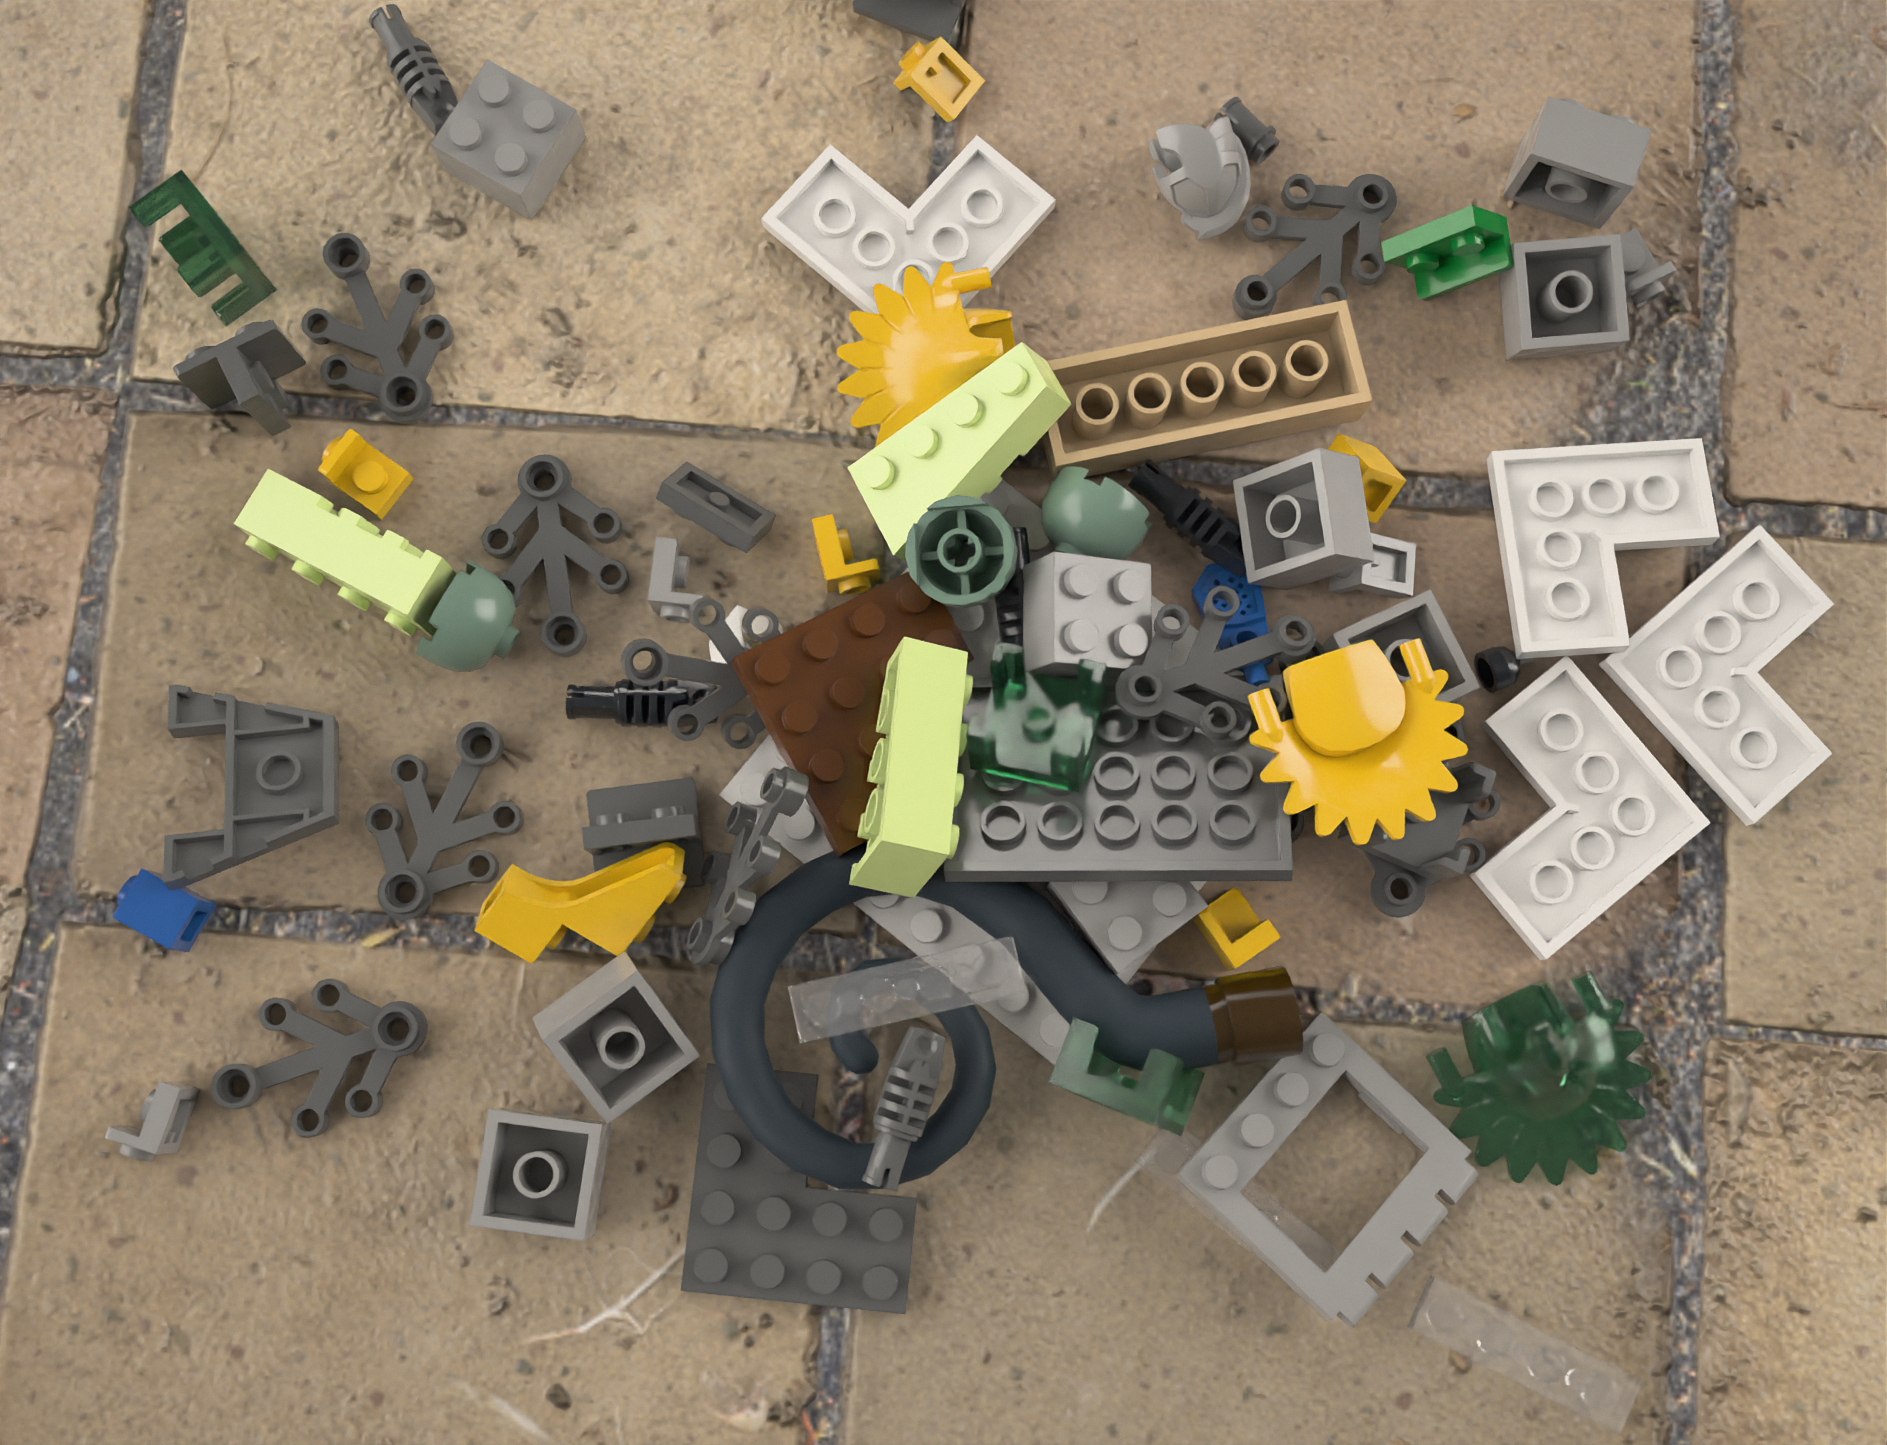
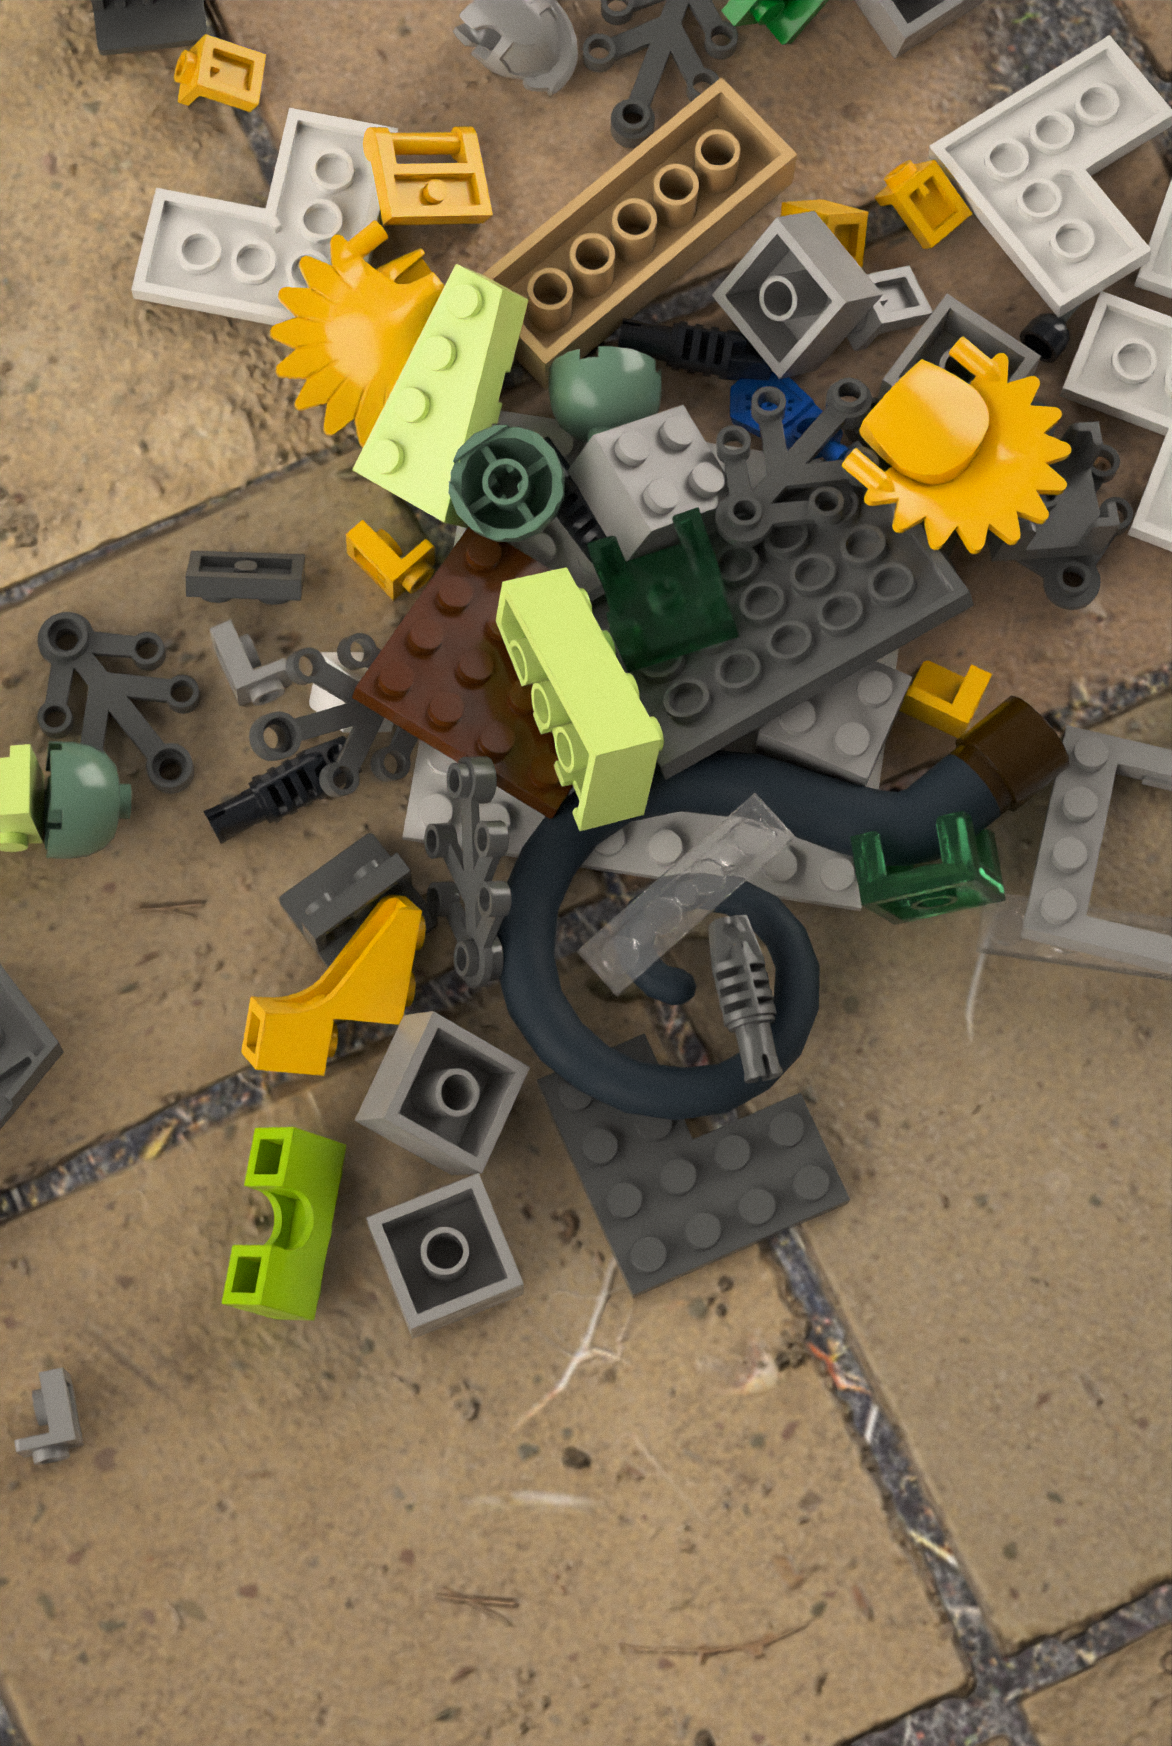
camera: 30 degrees left, 5 degrees down
dark grey plant [211,979,428,1137] -> none
dark grey plant [365,722,524,920] -> none
none -> lime arch [221,1127,347,1321]
none -> yellow plate [363,126,493,226]
none -> yellow bracket [874,160,973,249]

